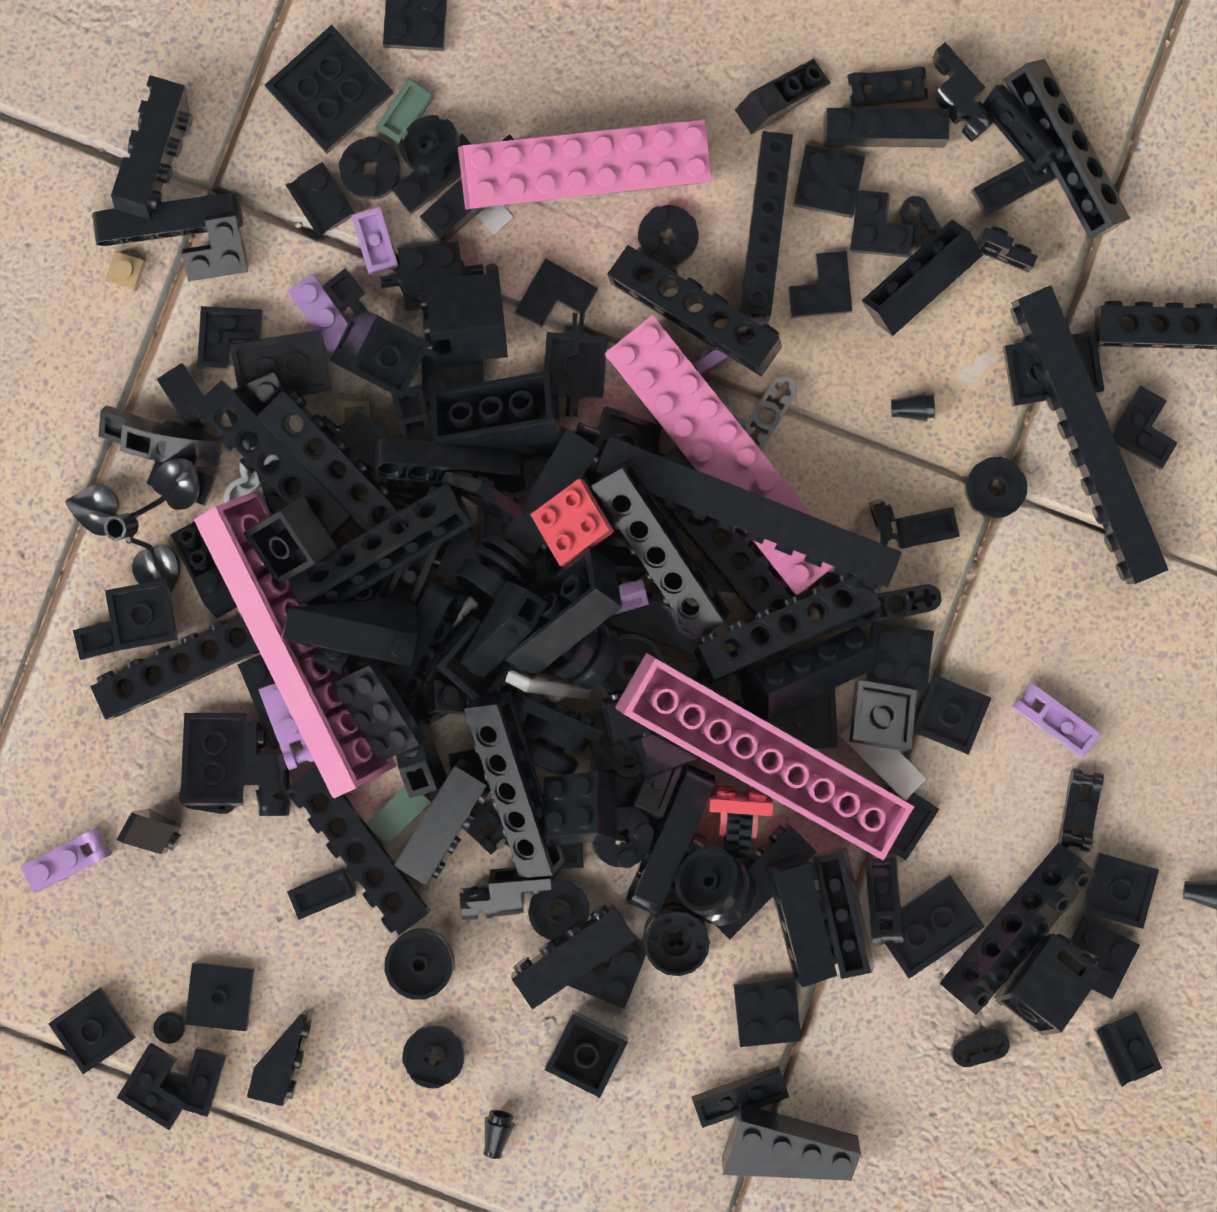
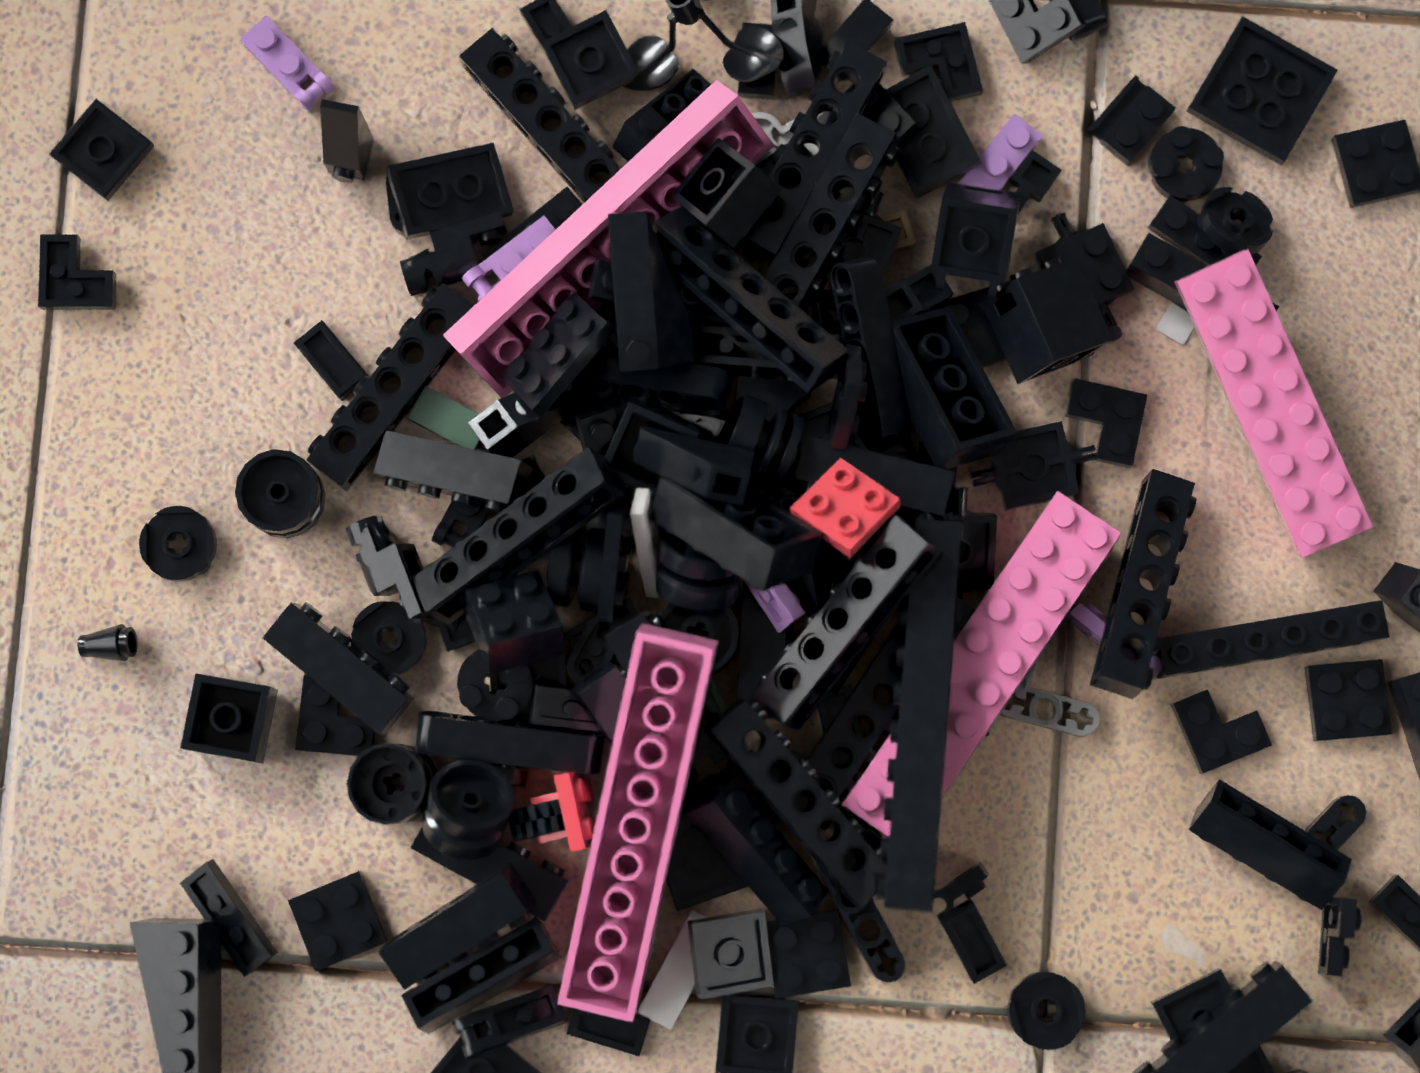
camera: 75 degrees right, 5 degrees down
black plate [117,1043,188,1130] -> none
black tile [153,1011,186,1044] -> none
black plate [185,962,255,1031] -> none
black slope [247,1010,312,1106] -> none
lavender plate [351,207,399,275] -> none
sand green tile [375,78,435,145] -> none
black plate [638,205,699,267] -> none
black plate [850,190,916,258] -> none
black cone [891,391,935,422] -> none

